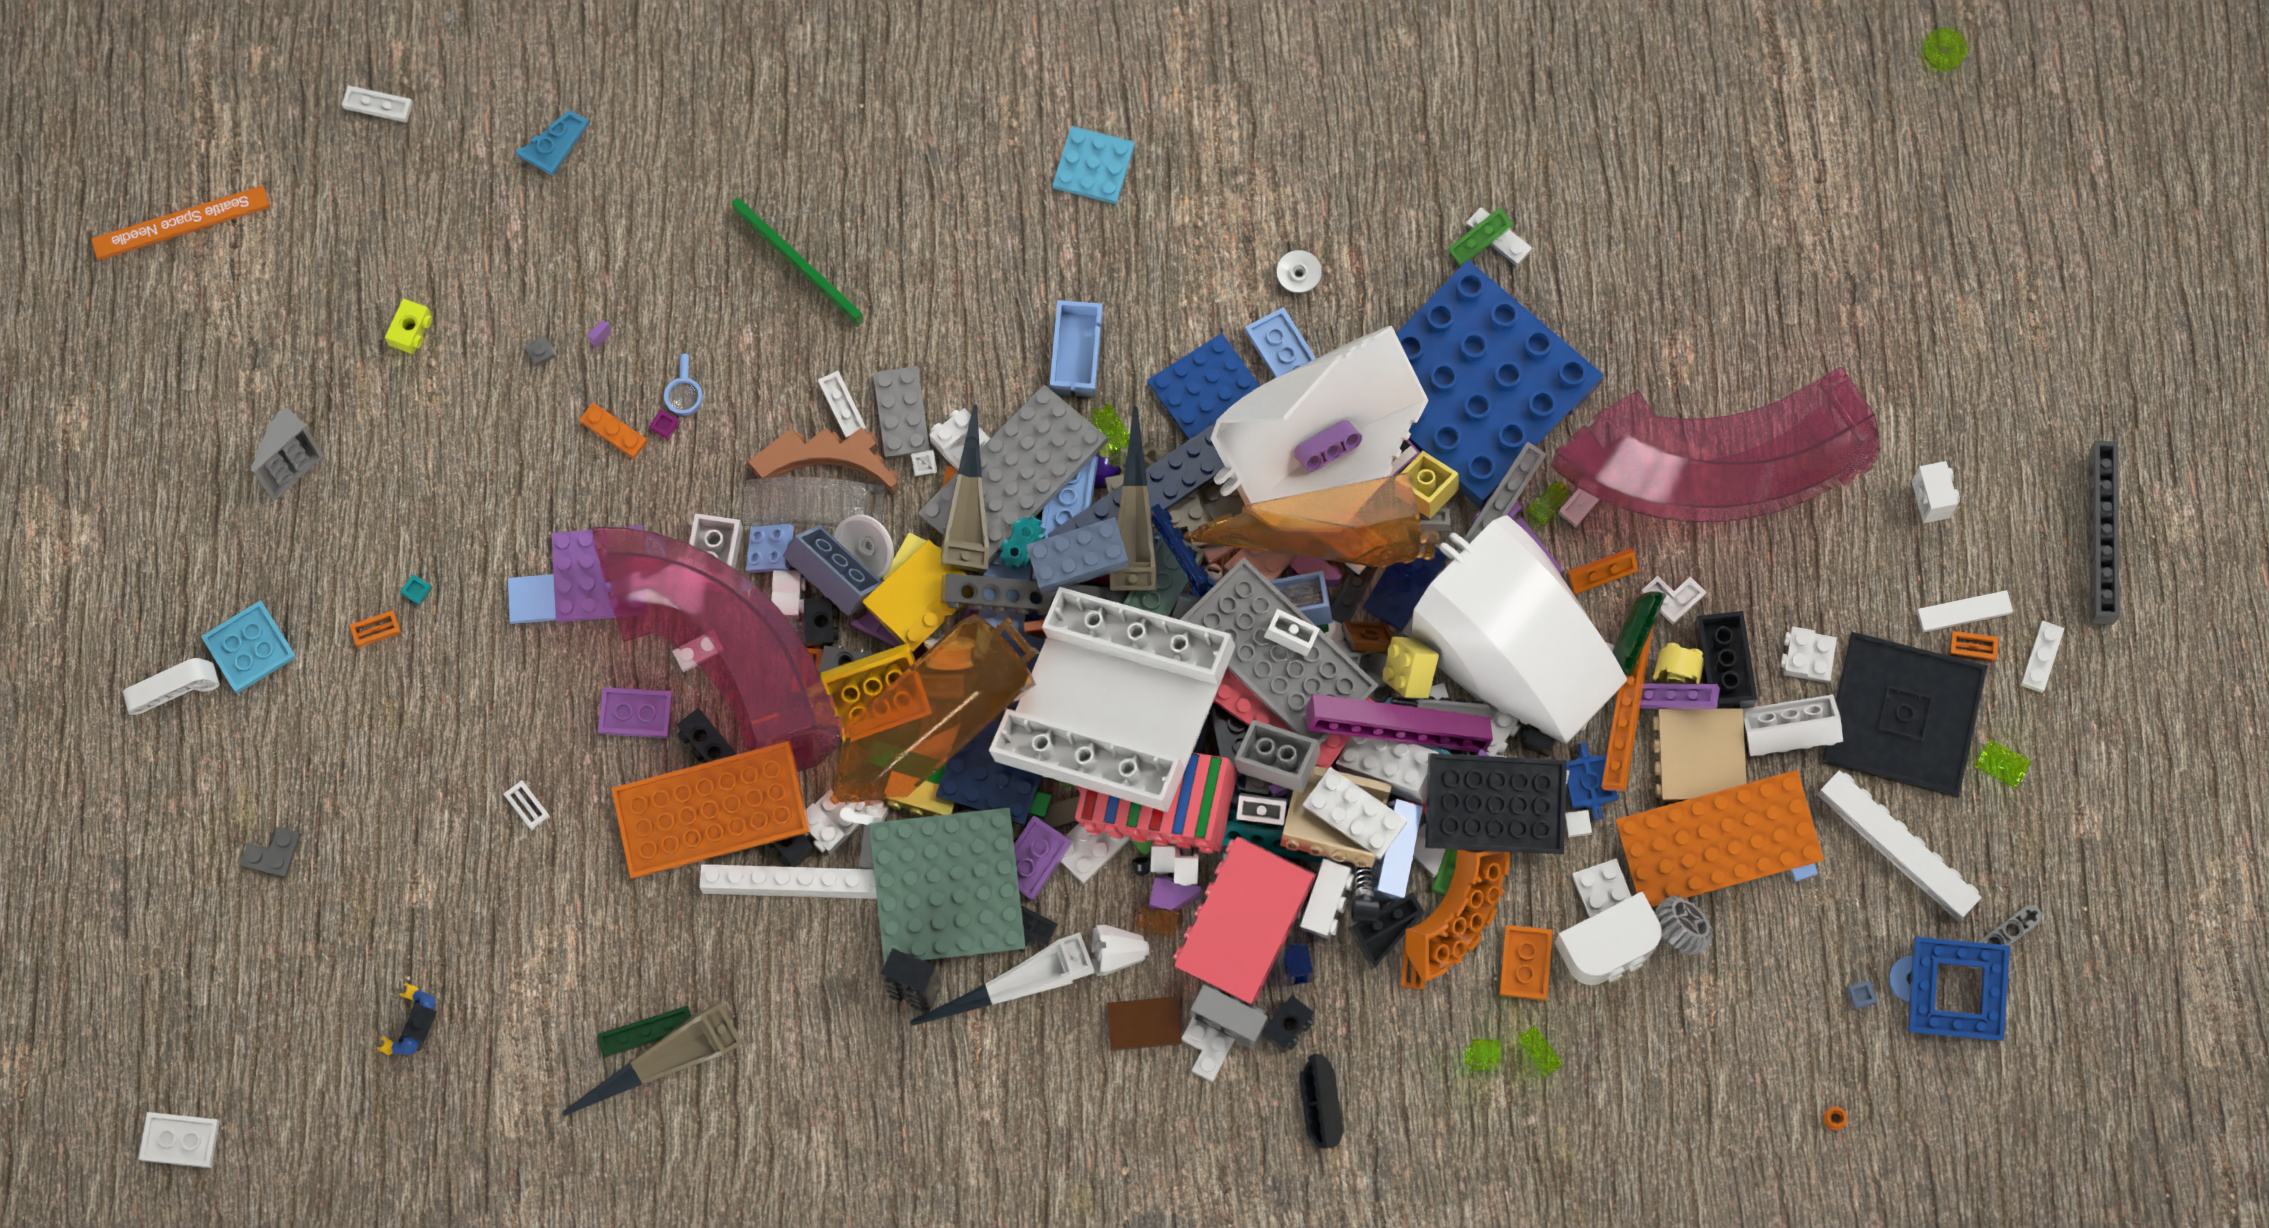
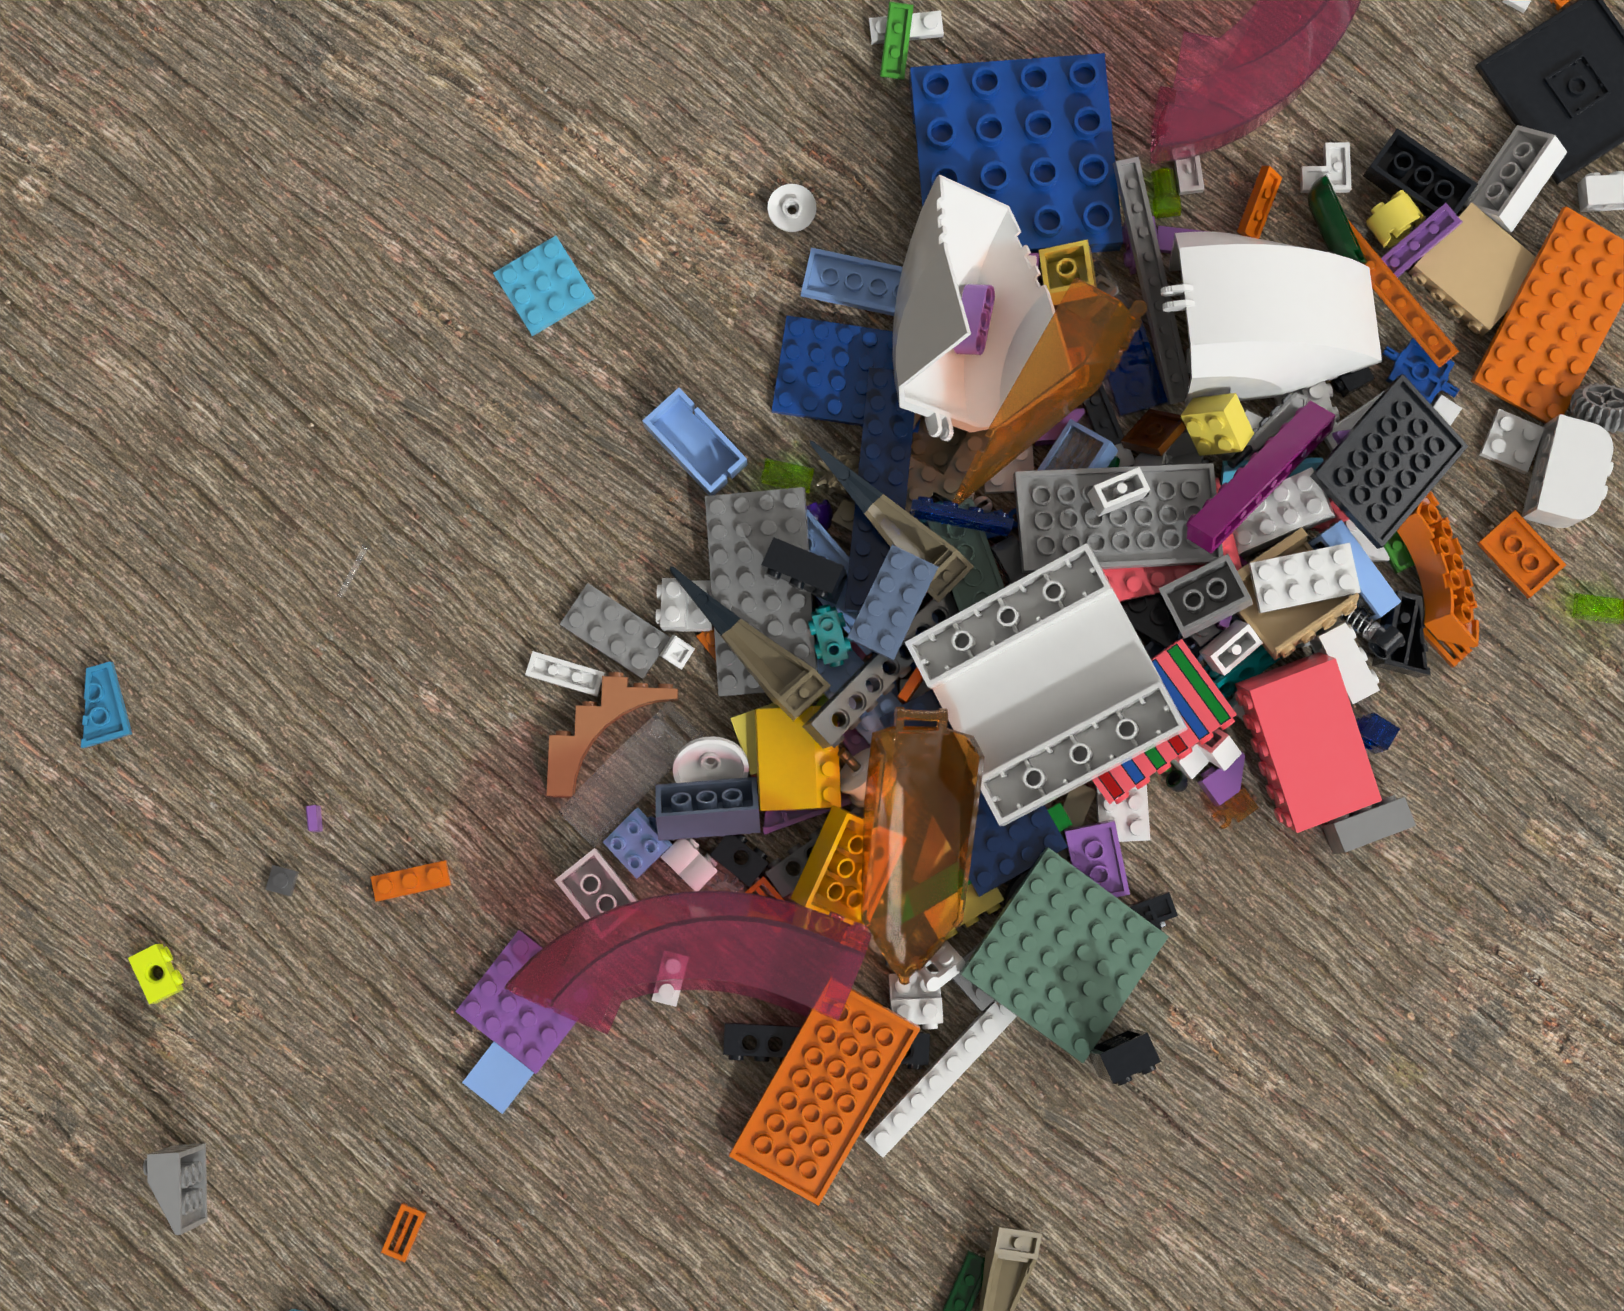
camera: 55 degrees left, 10 degrees up
teal tile [400,574,433,606] -> none
white tile [504,780,550,831] -> none
medium lavender plate [598,687,673,738] -> none
magenta tile [649,409,681,441] -> none
piece [664,354,703,417] -> none
green tile [731,197,863,327] -> none
white plate [910,933,1095,1025] -> none
white cone [1091,925,1149,976] -> none
reddish brown tile [1107,996,1182,1051] -> none
white plate [1182,1018,1235,1082] -> none
black brick [1262,995,1315,1053] -> none
black brick [1300,1054,1343,1149] -> none
clear neon green brick [1464,1039,1501,1072] -> none
white plate [1780,626,1837,683] -> none
none -> black wedge [761,537,848,605]

